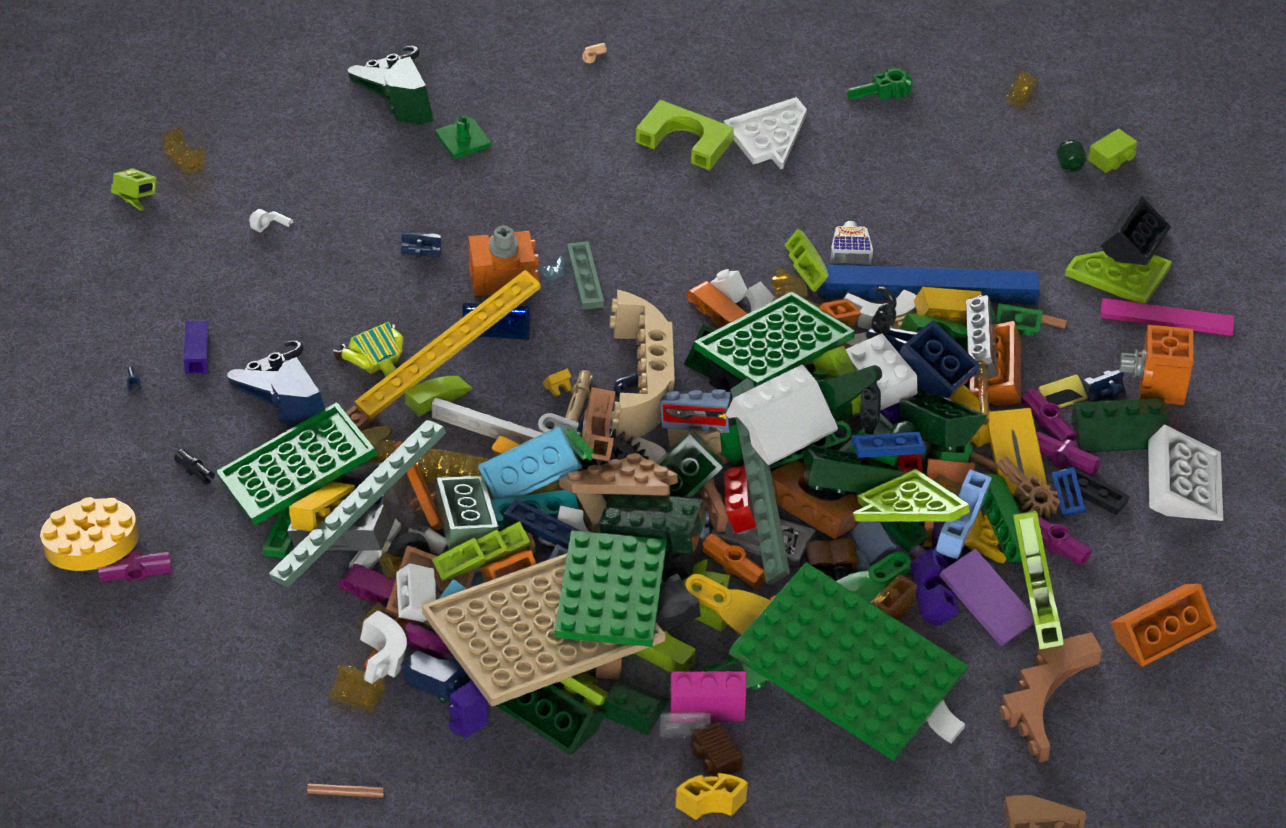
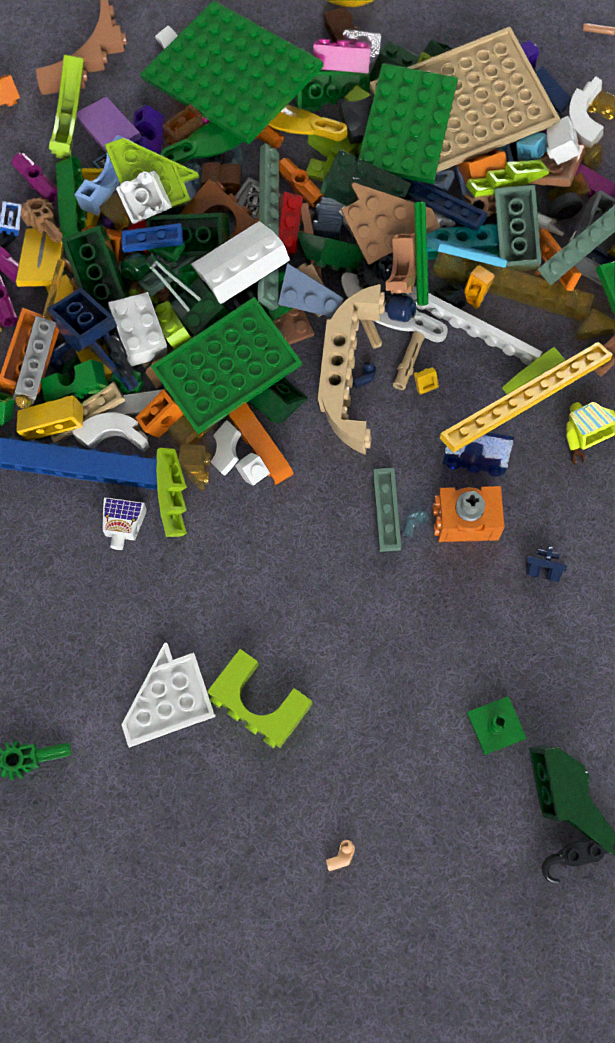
camera: 170 degrees left, 25 degrees up
none -> white slope [116,171,172,224]

